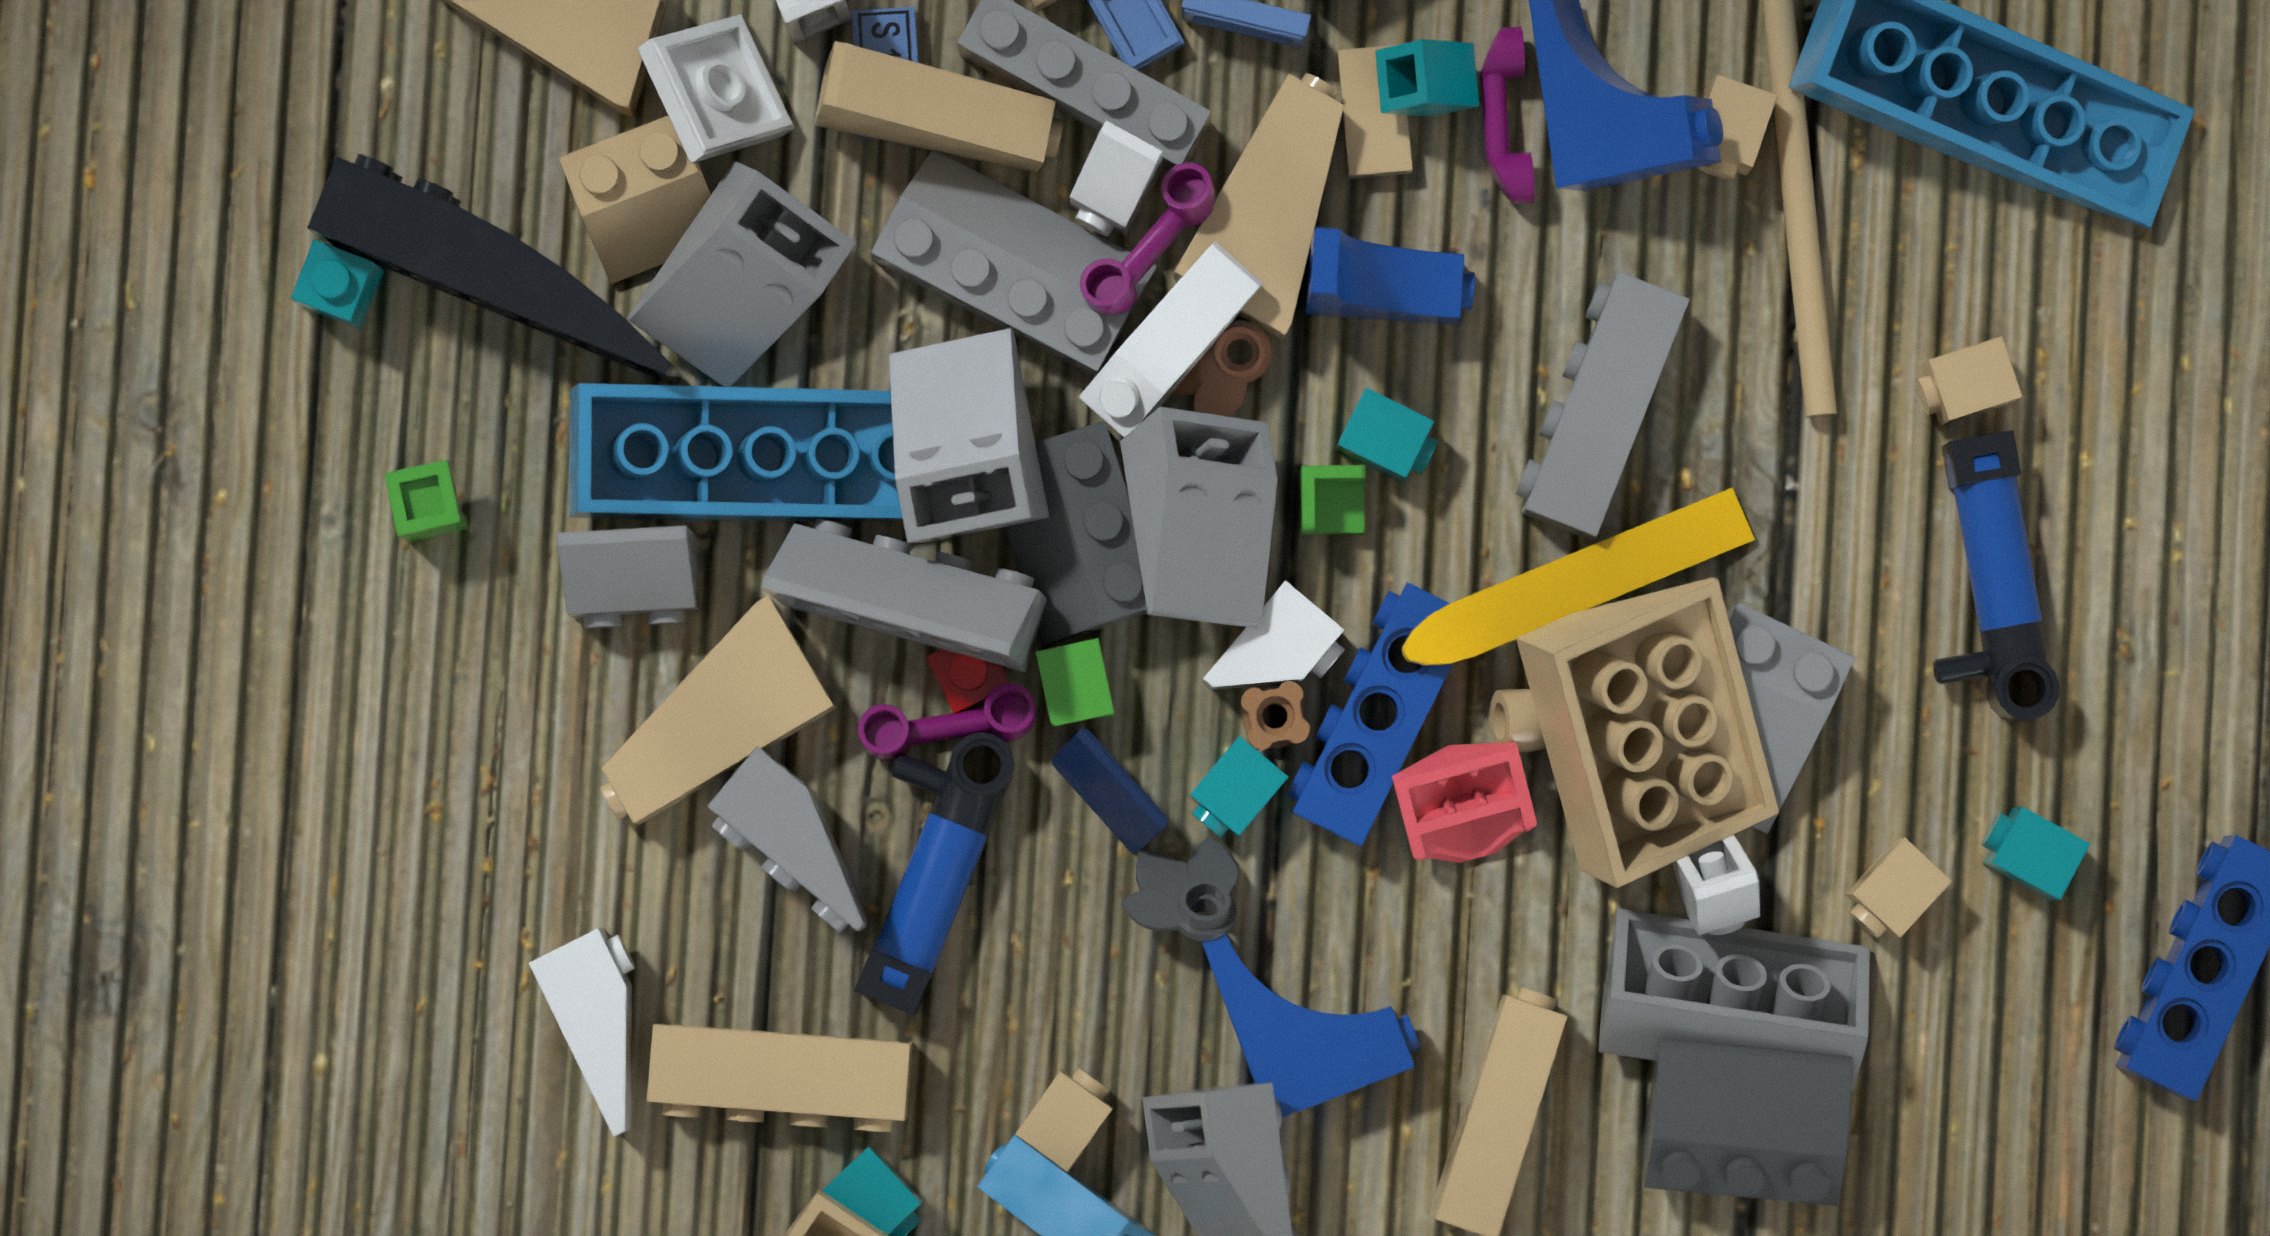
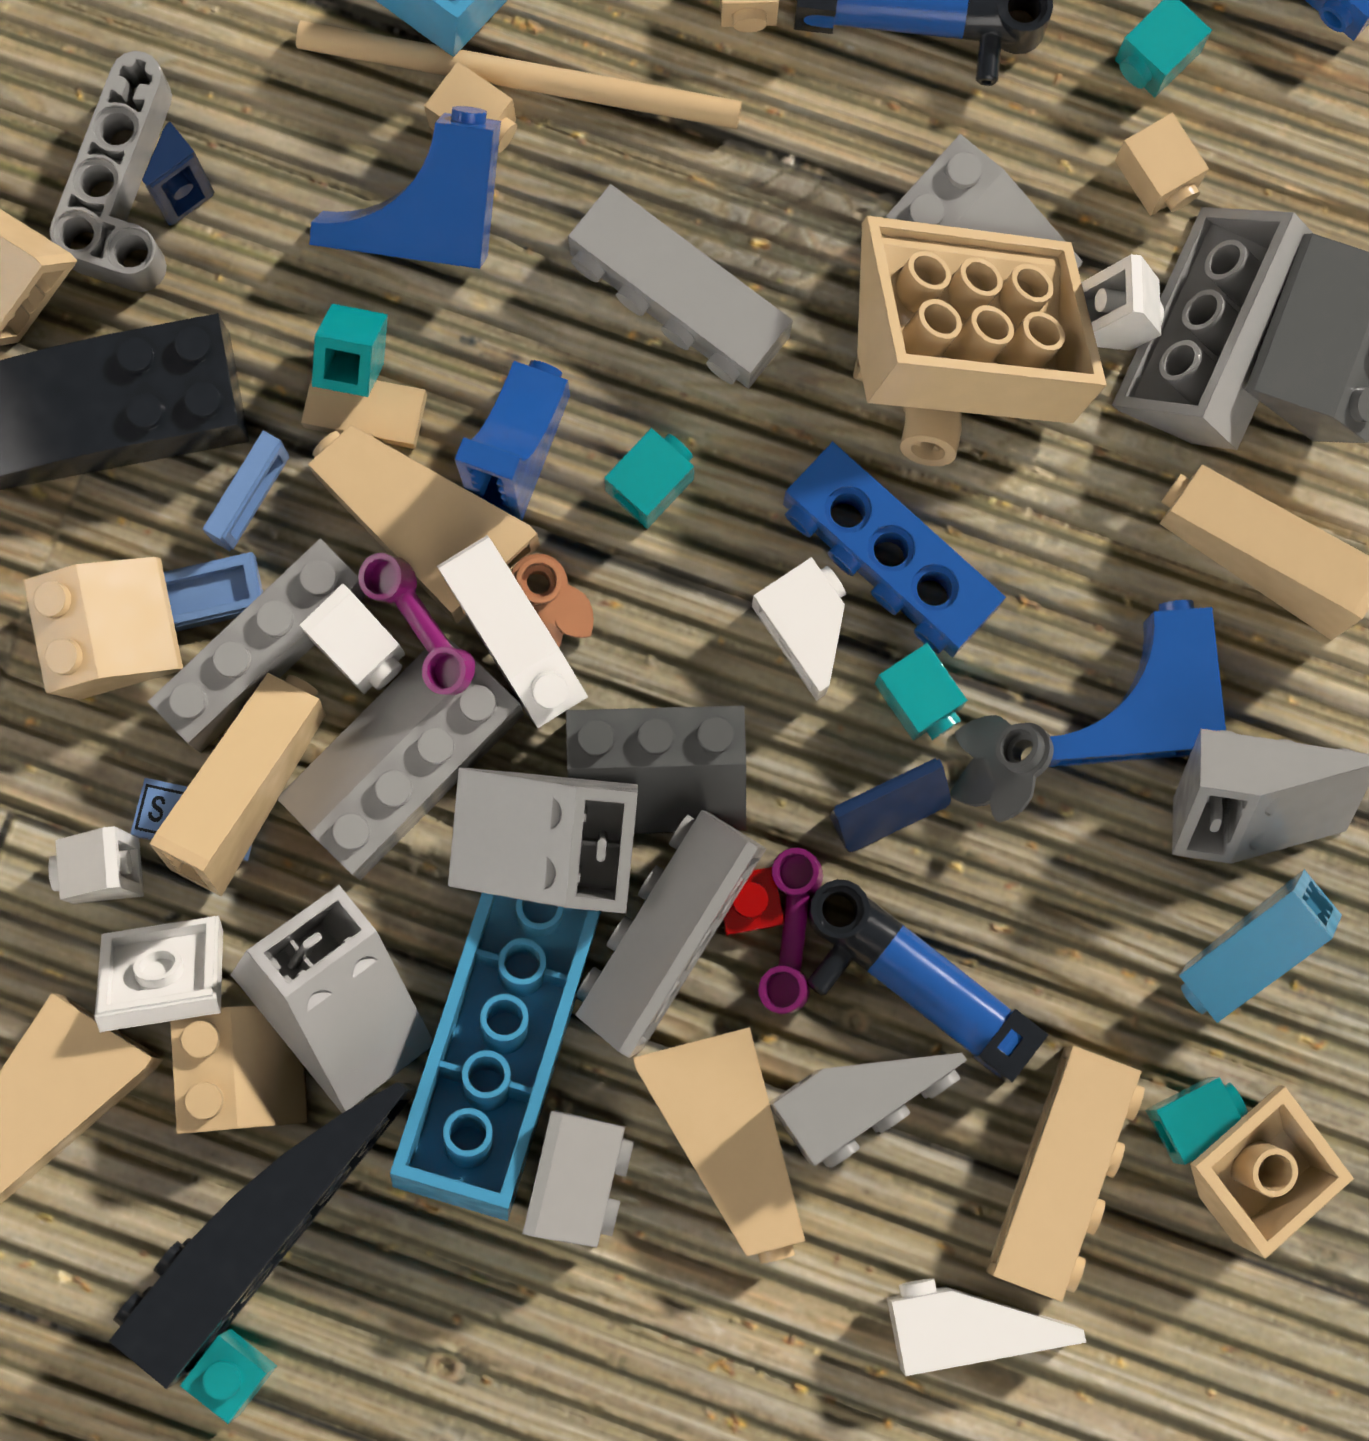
camera: 80 degrees left, 5 degrees down
bright green panel [384,460,469,542] -> none
tan brick [1015,1068,1113,1172] -> none
bright green panel [1036,638,1115,726] -> none
light grey slope [1120,407,1278,628] -> none
medium nougat brick [1241,681,1310,750] -> none
bright green panel [1300,465,1366,535] -> none
coral slope [1391,742,1537,863] -> none
yellow piece [1401,487,1755,666] -> none
magenta bar [1480,26,1535,204] -> none

